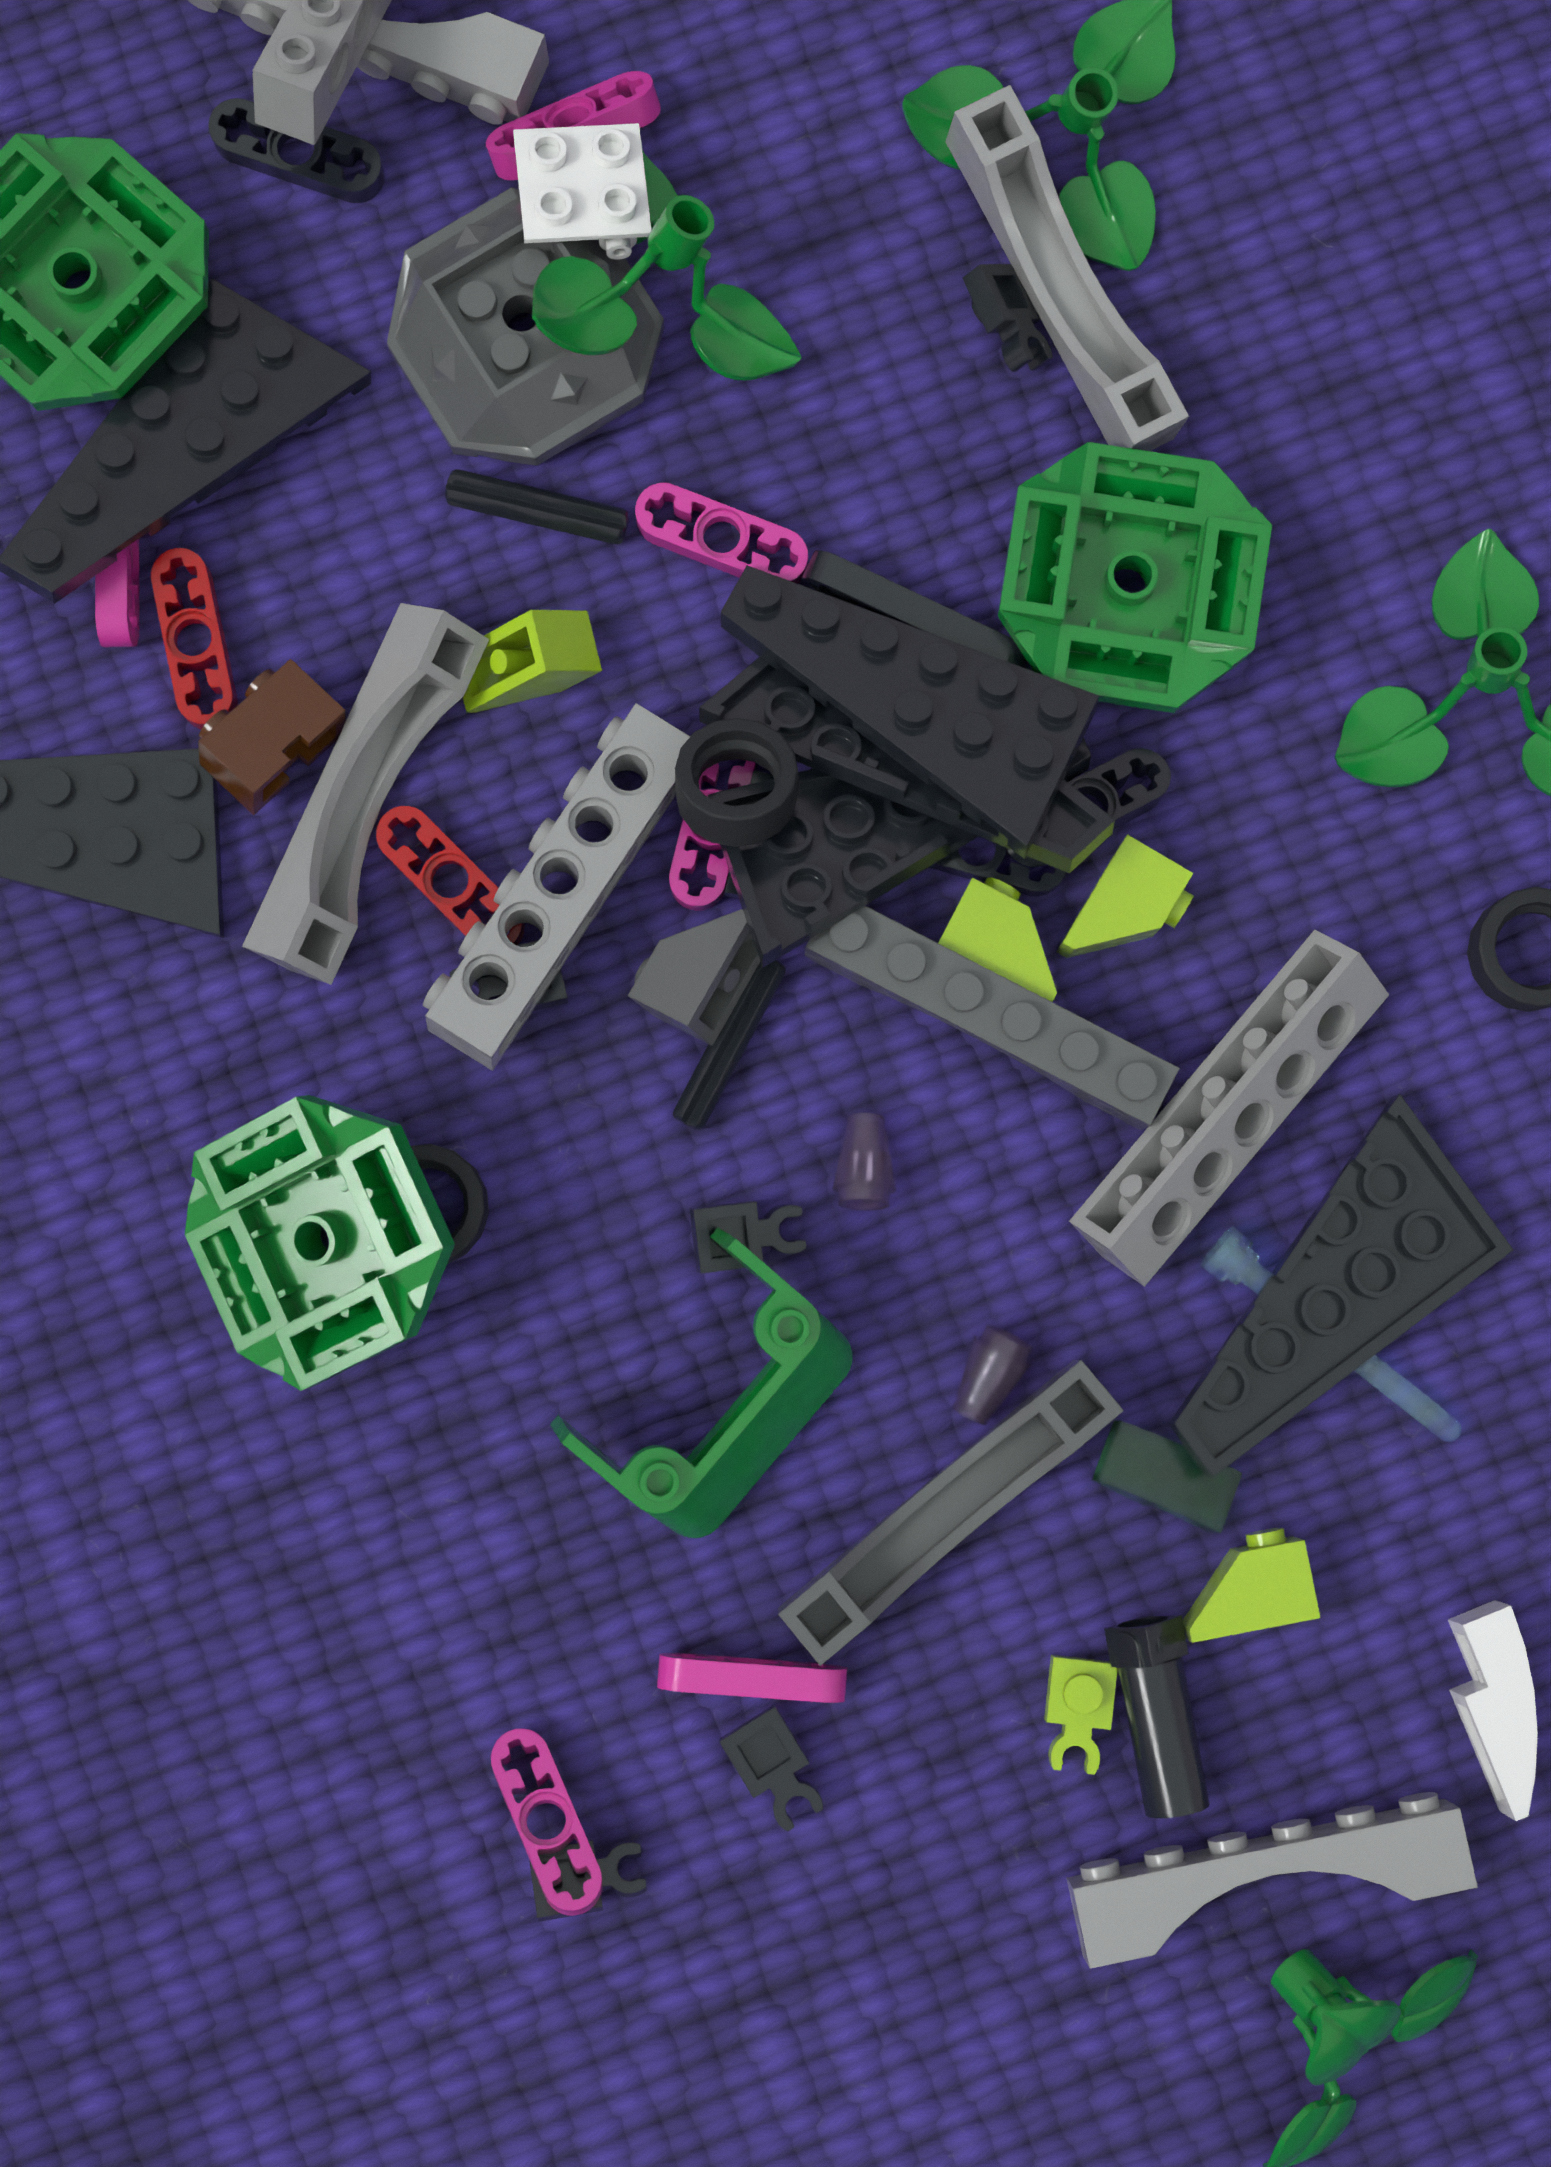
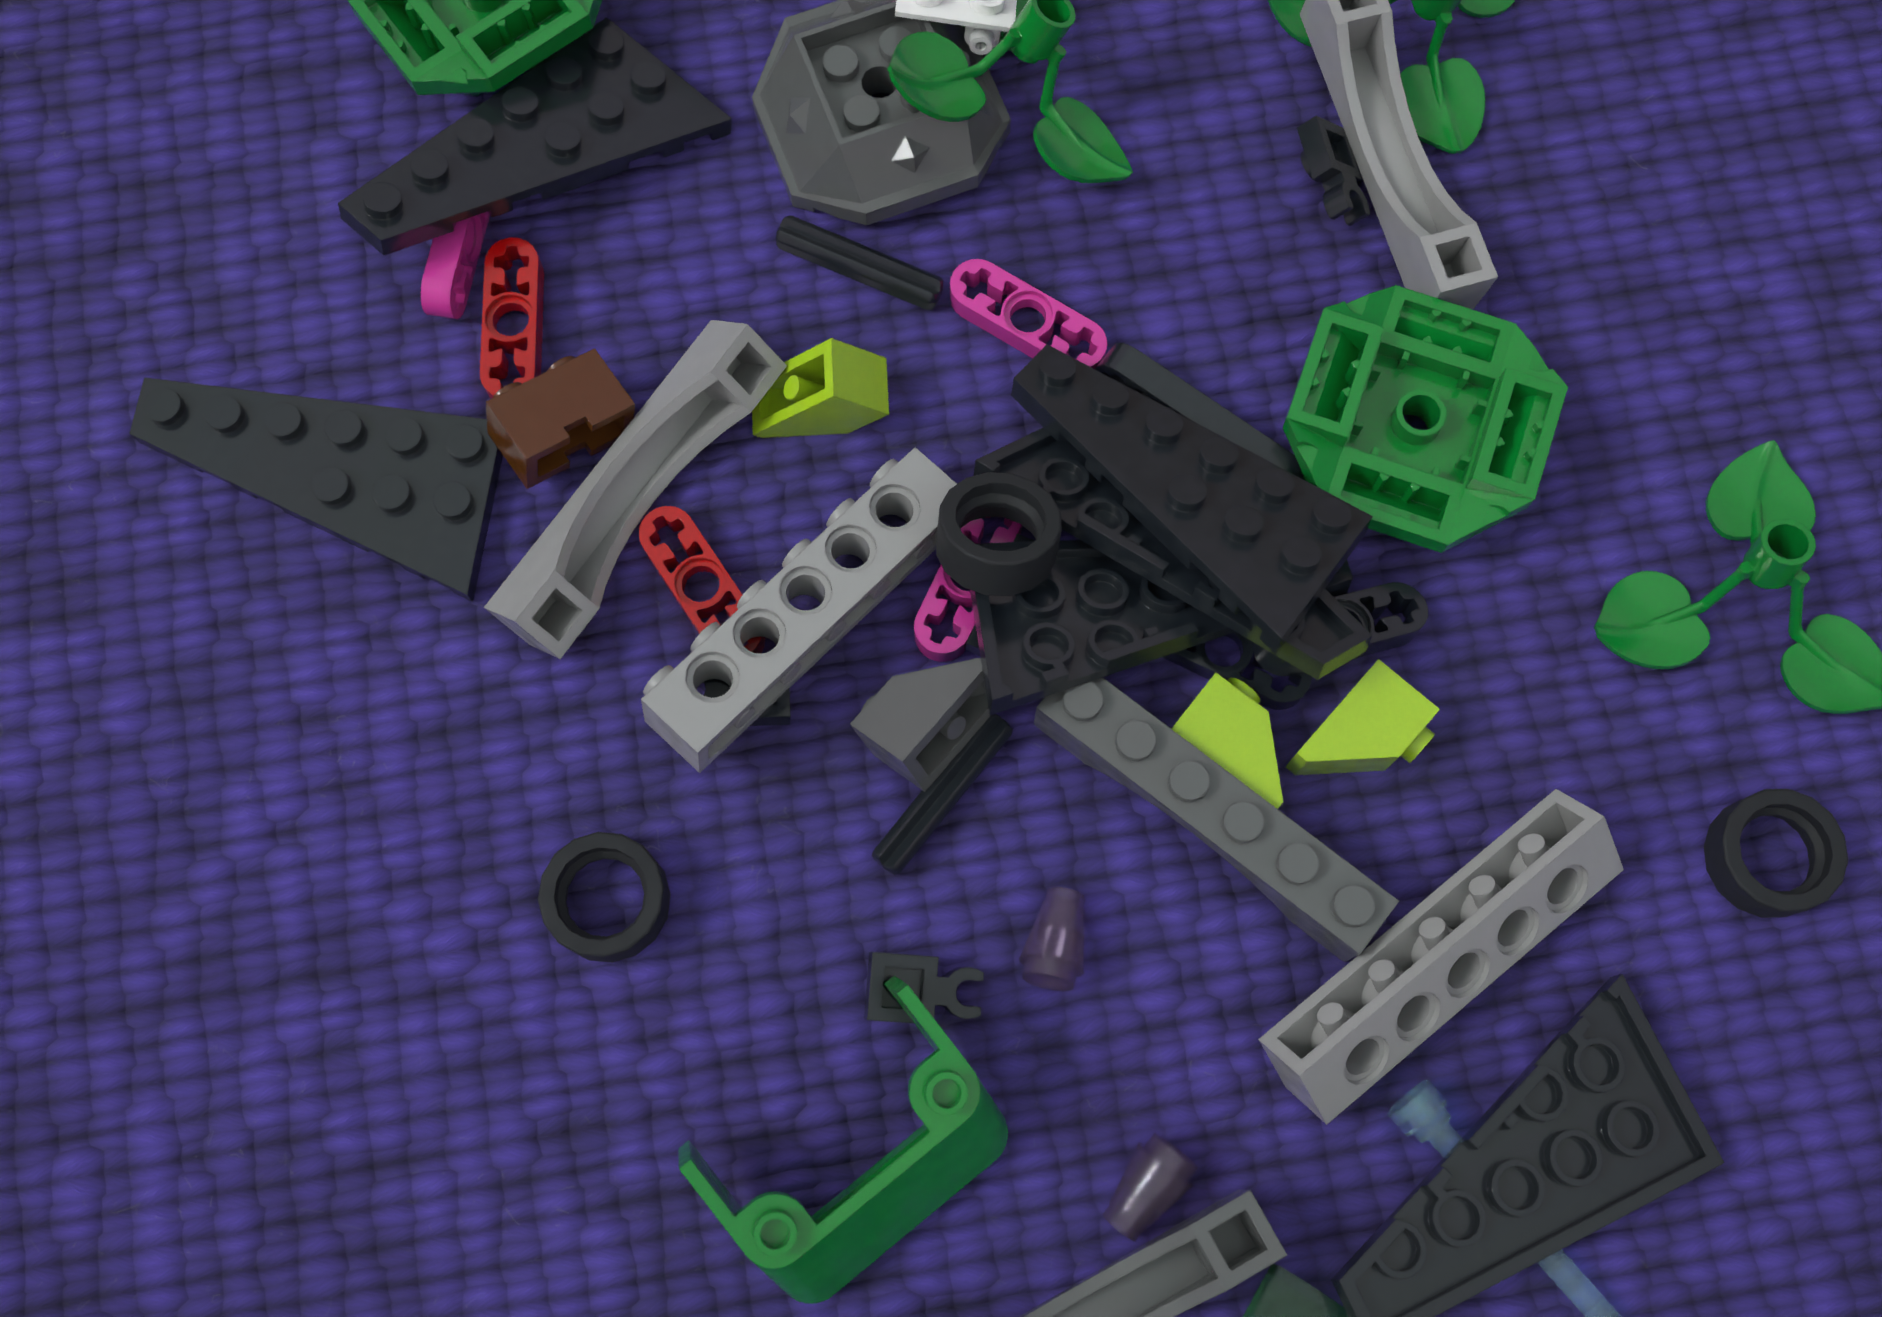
camera: 15 degrees right, 10 degrees down
green piece [185,1095,455,1391] -> none

